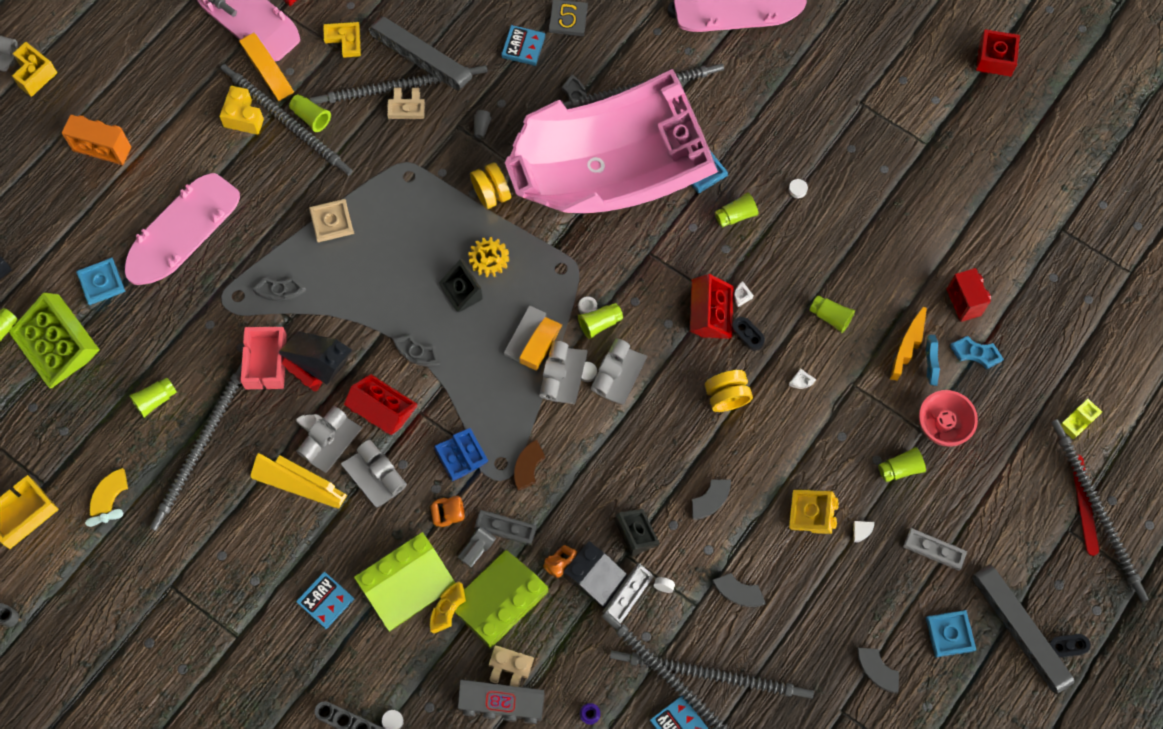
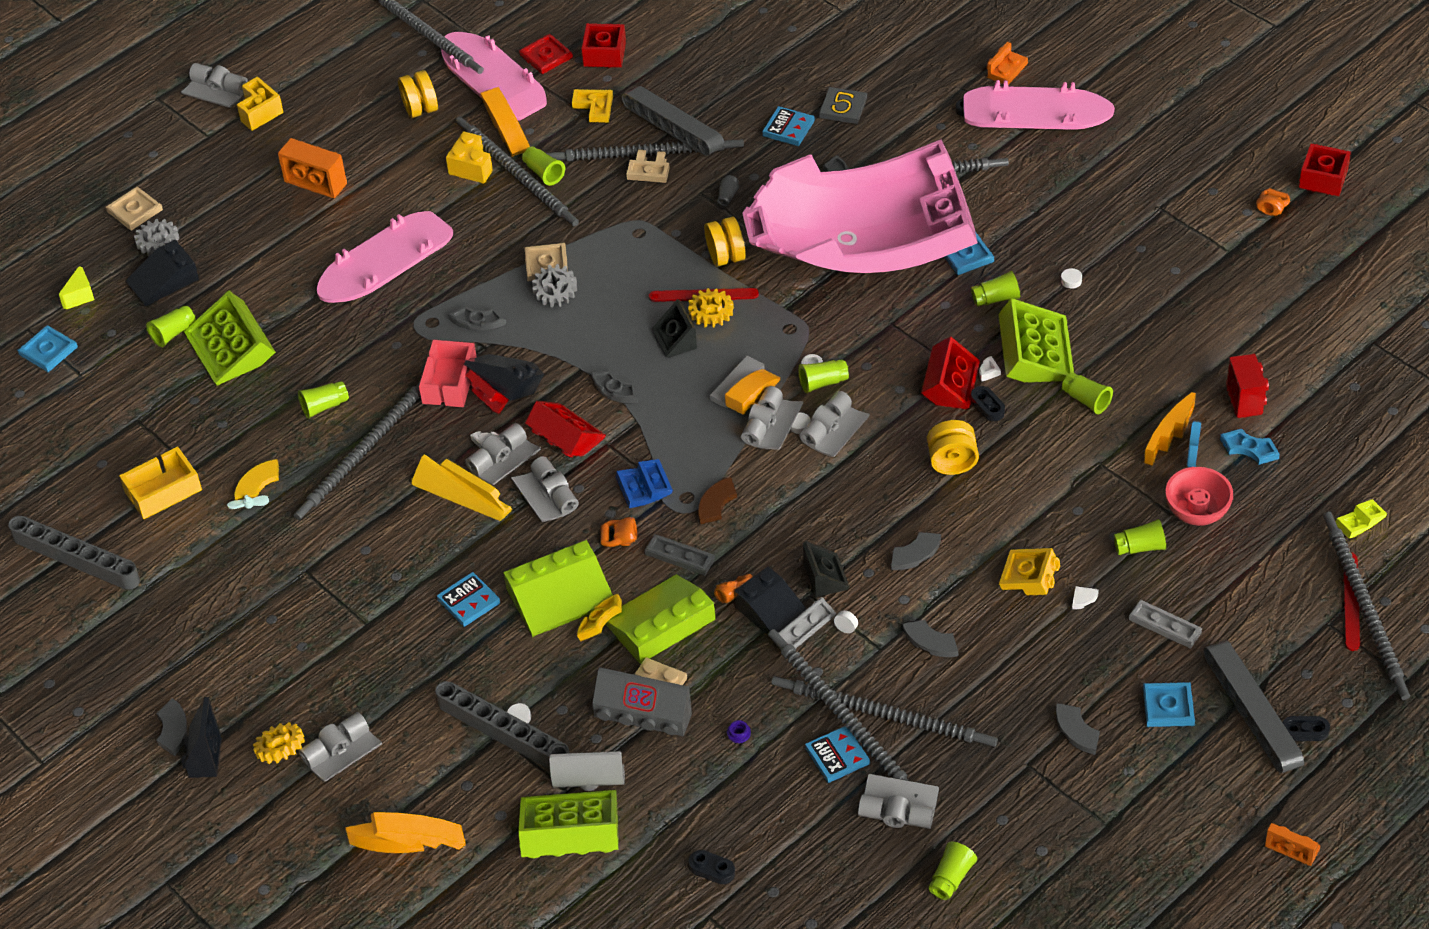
camera: 15 degrees right, 20 degrees down
dark azure tile [76,258,126,305] -> none
dark grey piece [458,526,496,568] -> none
white tile [789,369,816,389] -> none
none -> yellow wheel [398,70,438,119]
none -> light grey gear [532,264,577,307]
none -> red piece [649,288,759,302]
none -> lime slope [999,298,1074,382]
none -> orange piece [1256,188,1290,216]

